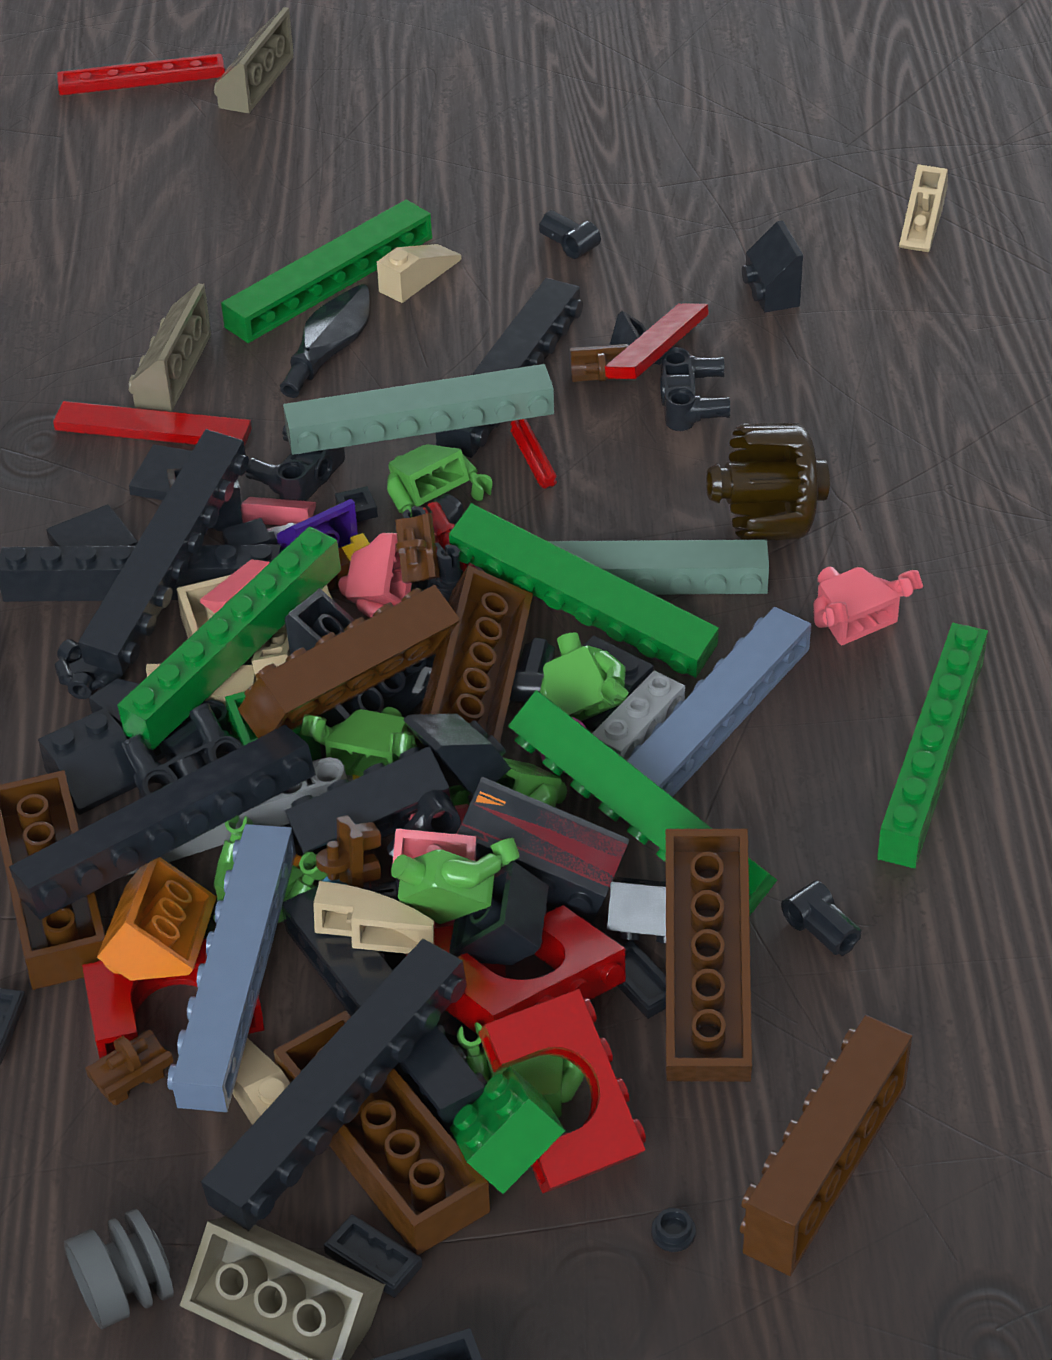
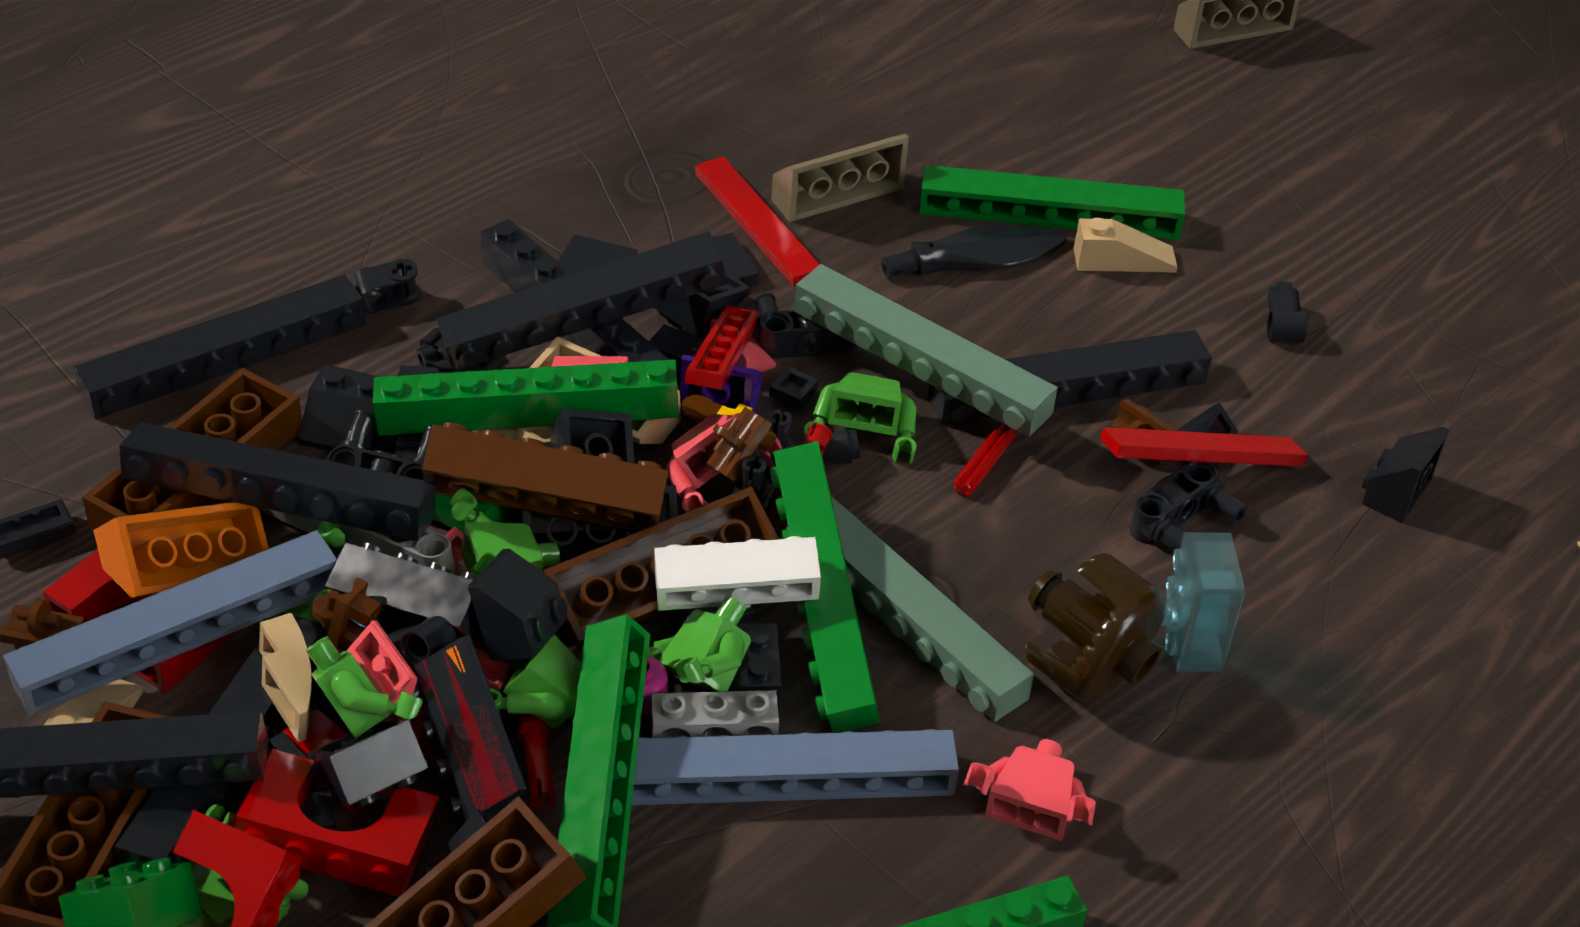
camera: 45 degrees right, 0 degrees up
none -> white brick [654,536,821,611]
none -> red tile [684,306,759,390]
none -> clear light blue brick [1162,532,1245,672]

